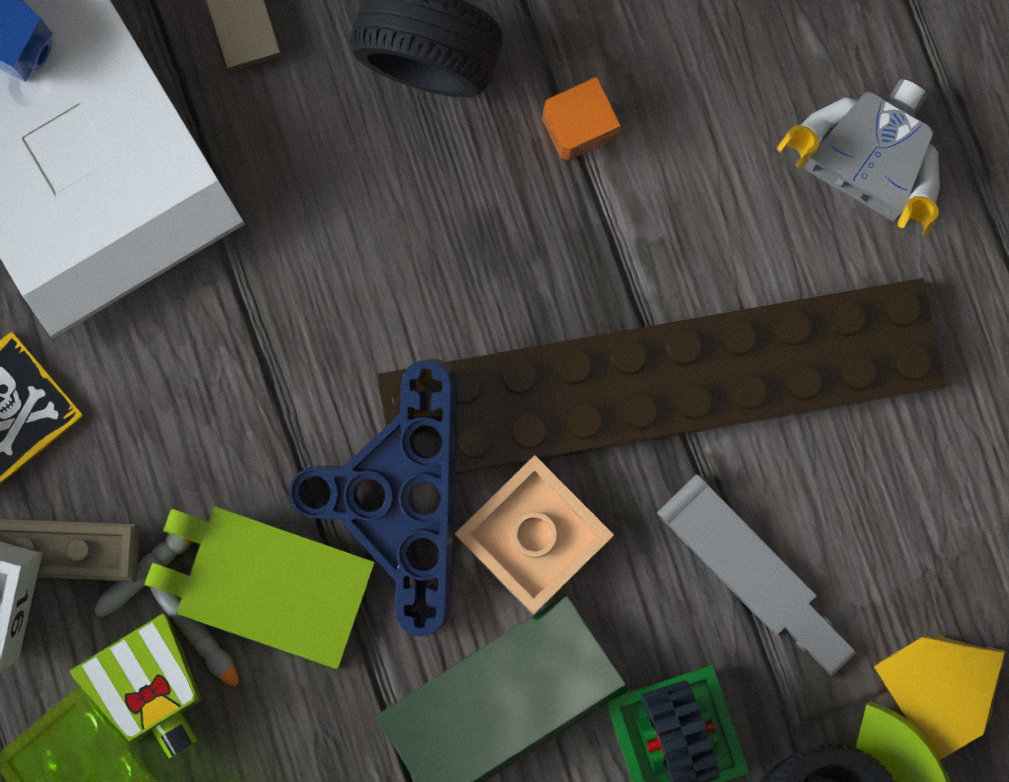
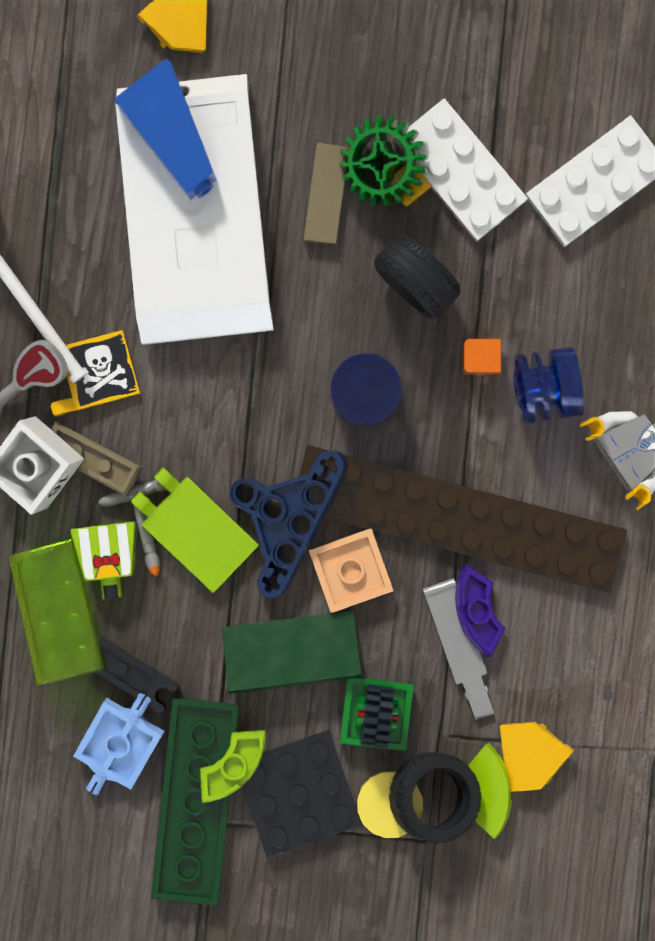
camera: 30 degrees right, 5 degrees up
none -> clear blue wheel [331,353,402,428]
none -> dark purple tile [455,565,506,657]
none -> clear blue wheel [513,347,584,424]

